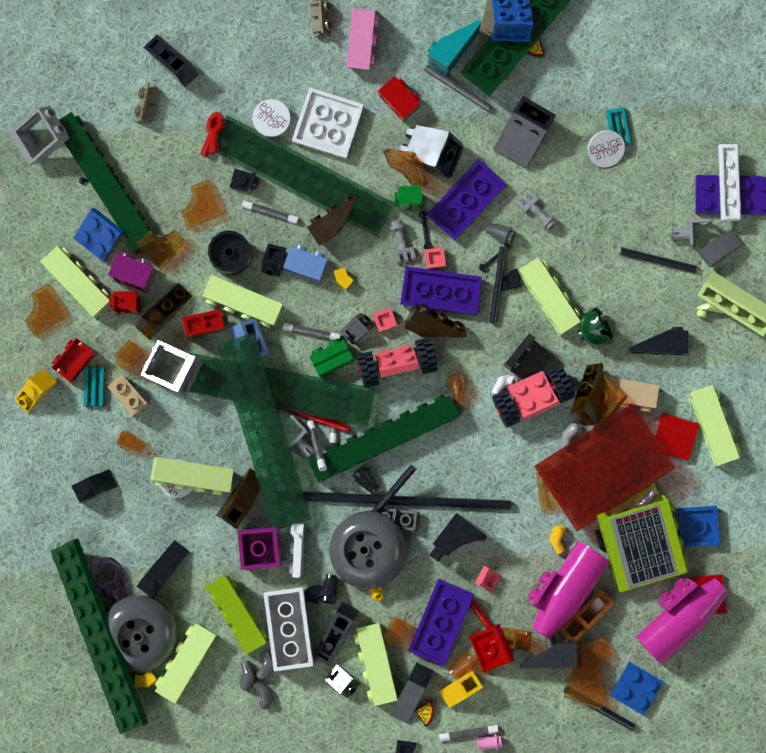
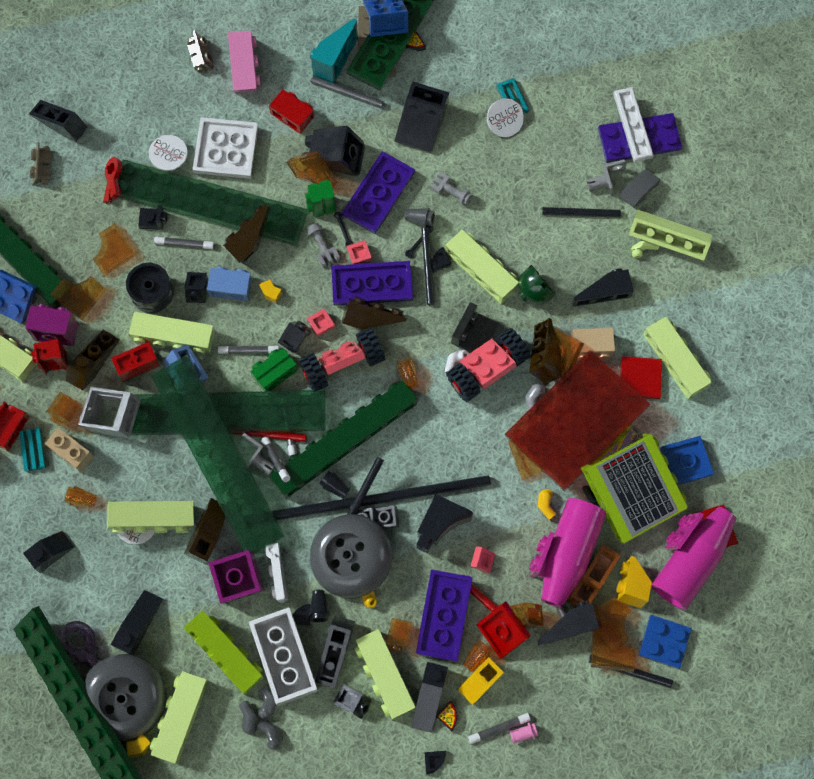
camera: 15 degrees left, 10 degrees down
none -> yellow slope [616,556,652,609]

